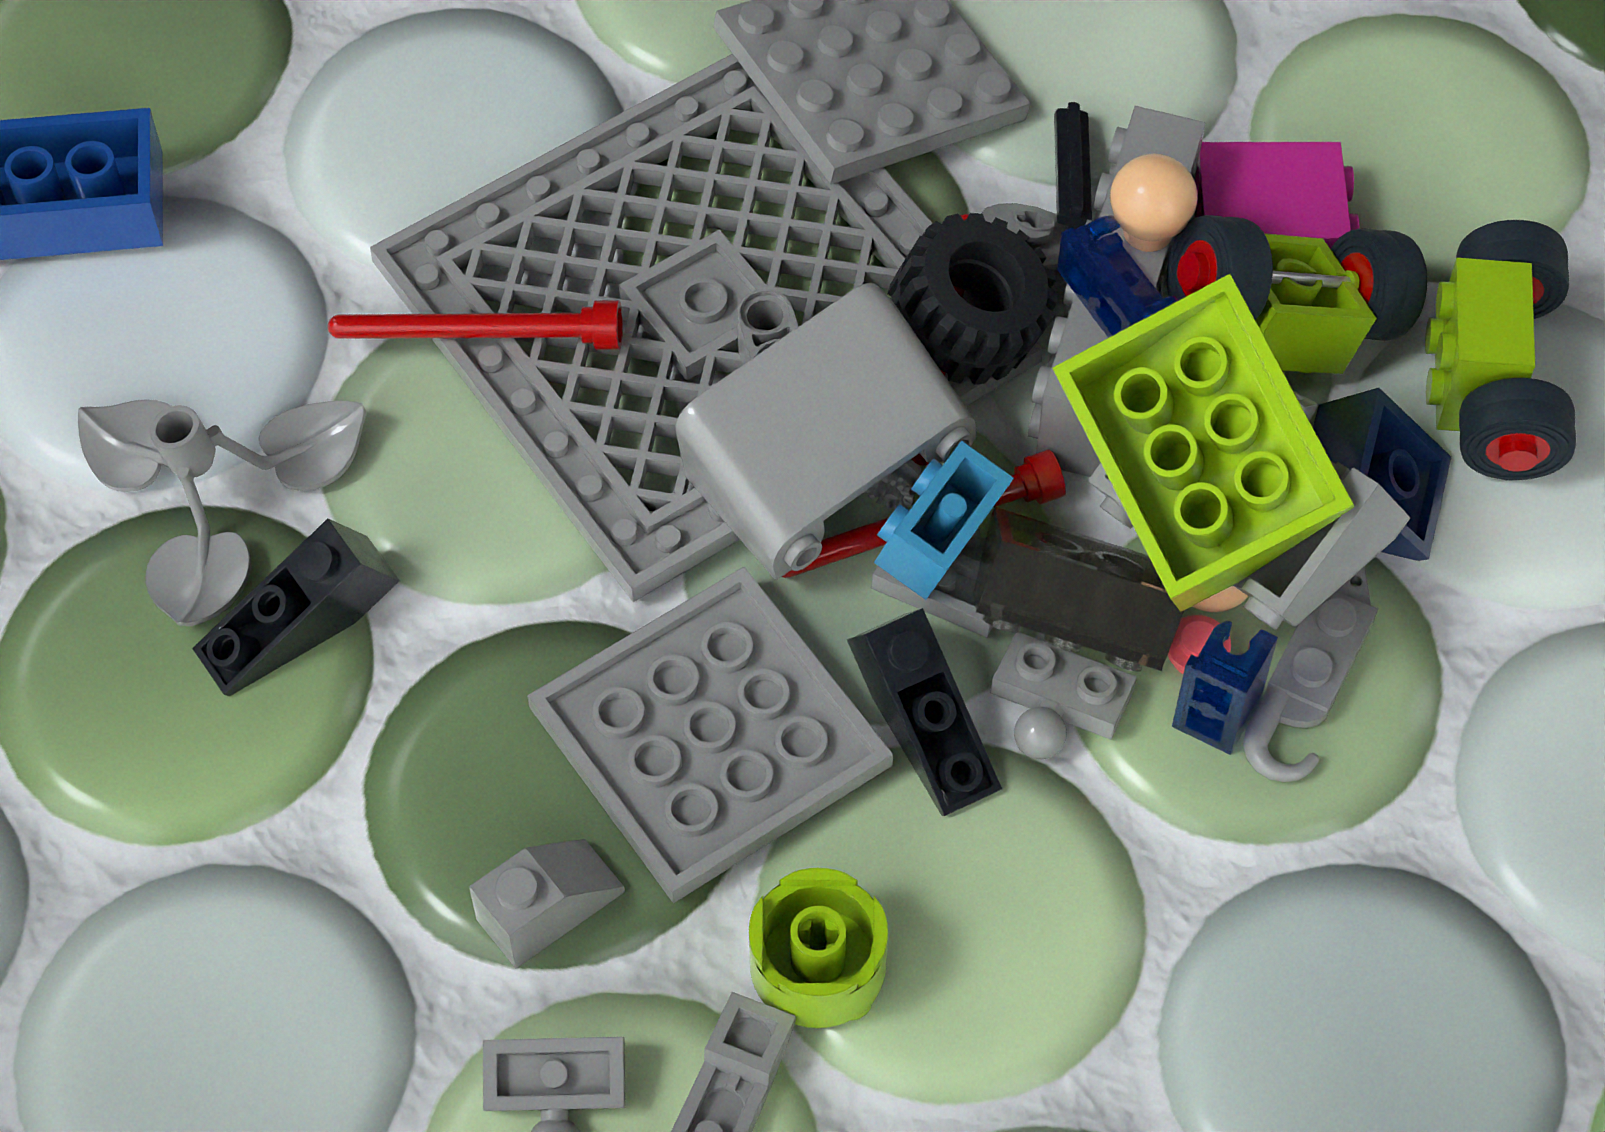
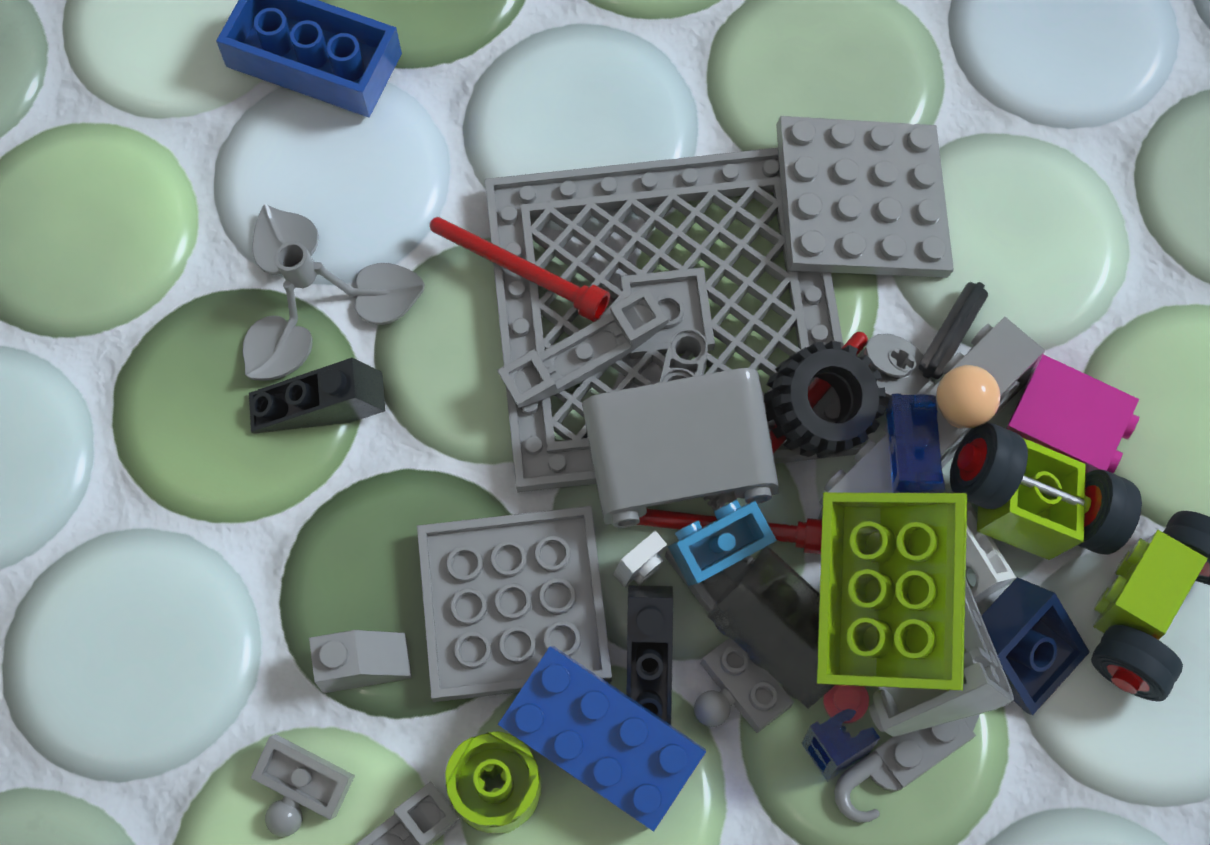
camera: 30 degrees right, 10 degrees up
none -> light grey slope [497,286,669,408]
none -> blue brick [498,646,706,832]
none -> white plate [613,531,667,588]

